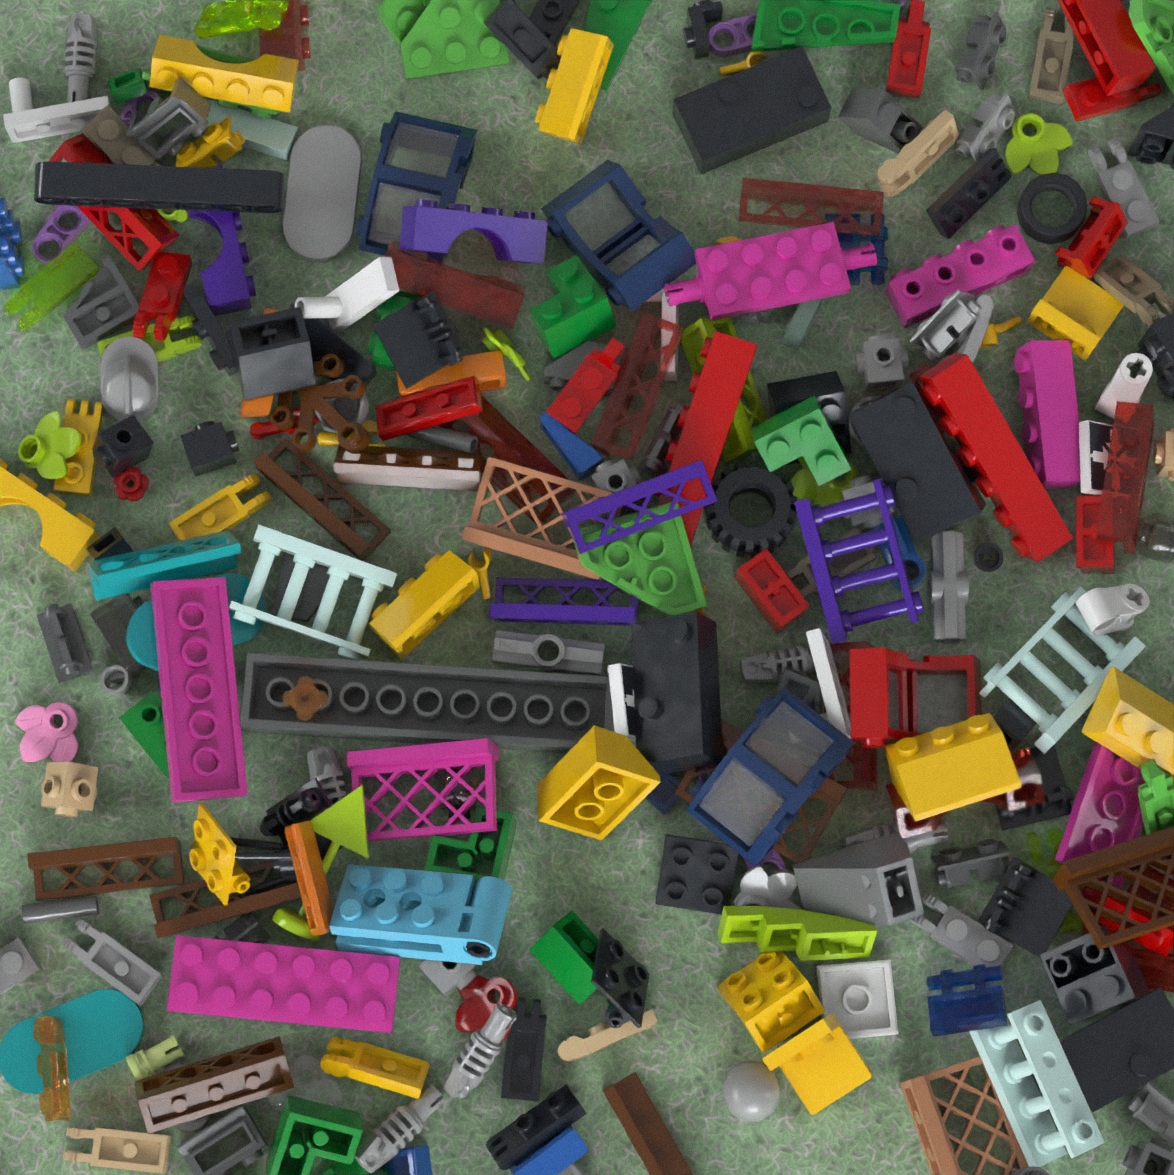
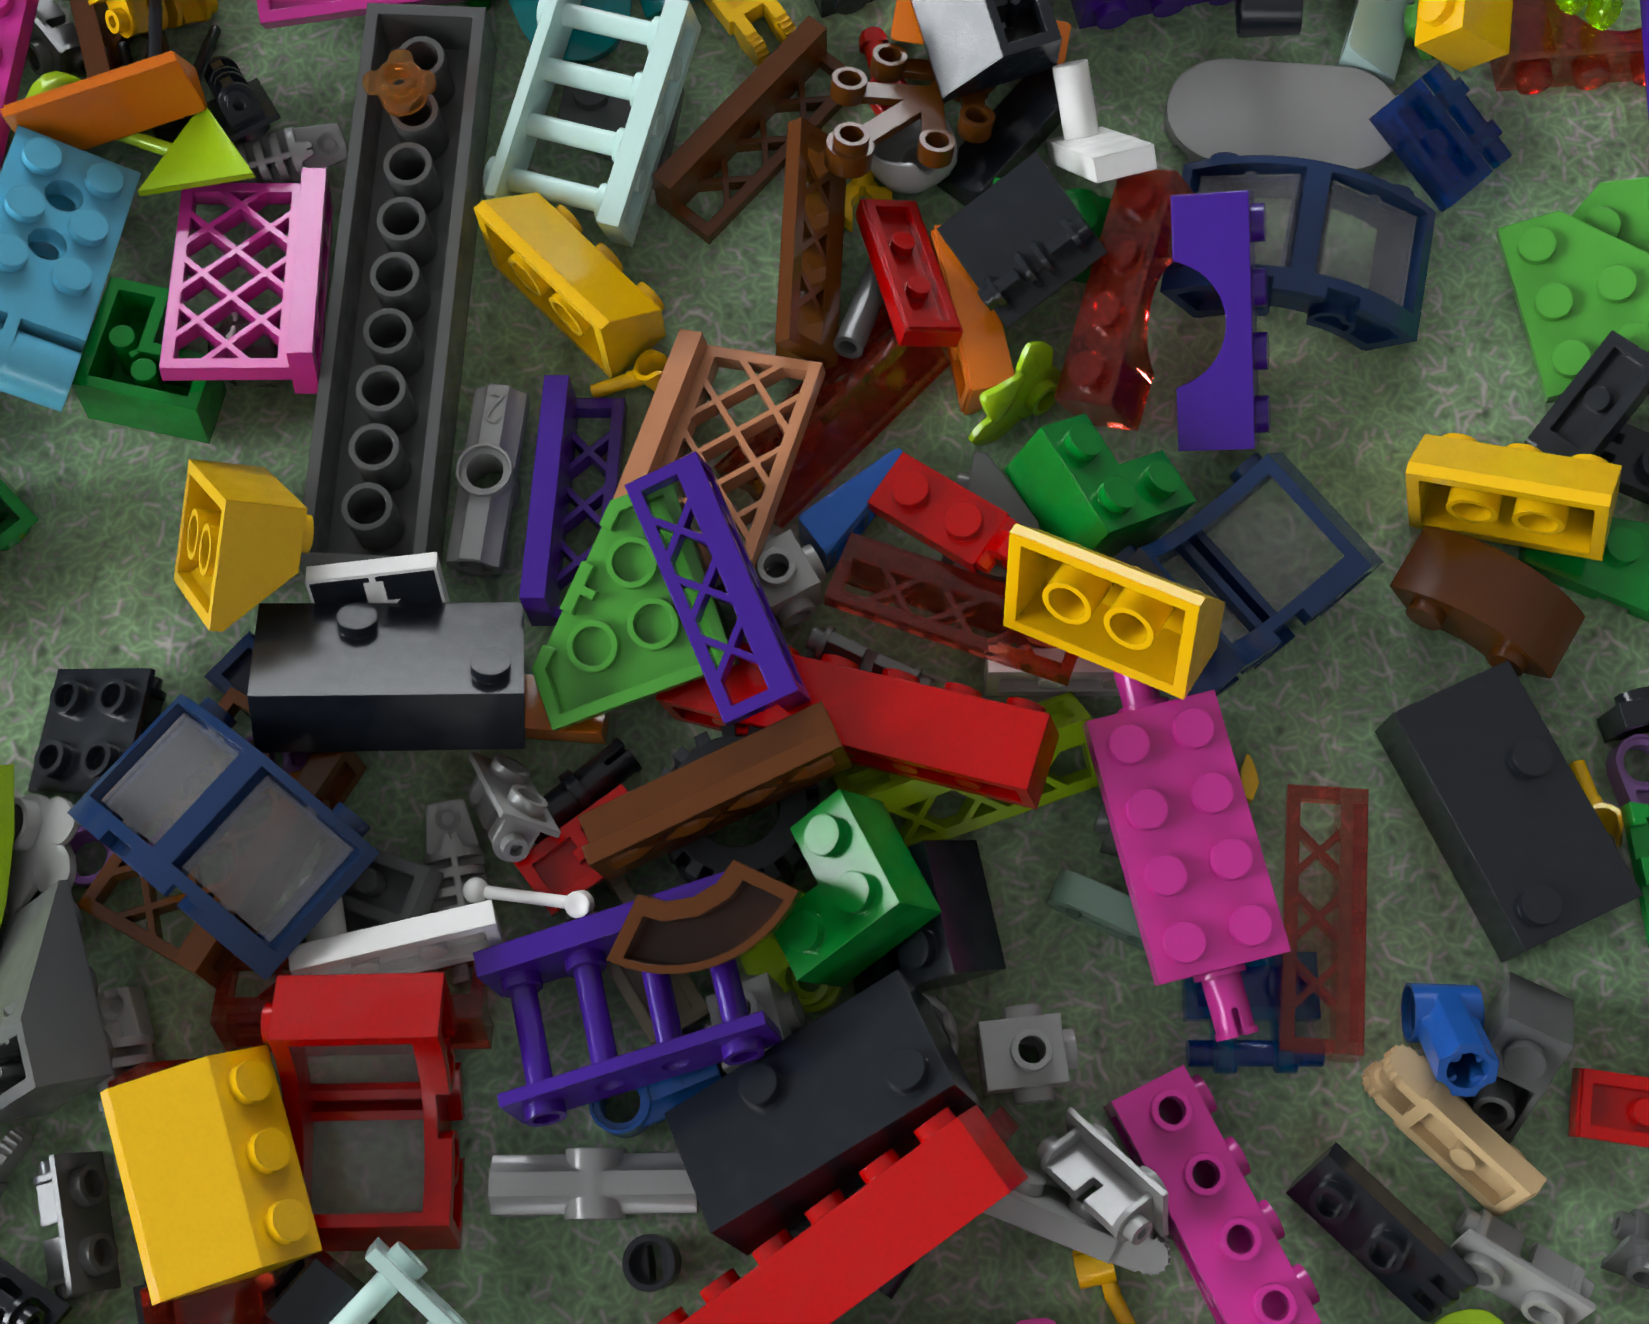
camera: 90 degrees right, 5 degrees down
none -> white hinge [462,877,595,918]
none -> light grey hinge [468,751,561,862]
none -> black pin [535,737,642,845]
none -> reddish brown fence [578,701,852,881]
none -> reddish brown brick [606,860,803,974]
none -> yellow slope [1003,523,1225,700]
none -> clear blue plate [1369,62,1513,212]
none -> reddish brown brick [1390,526,1586,679]
none -> blue piece [1401,983,1499,1097]

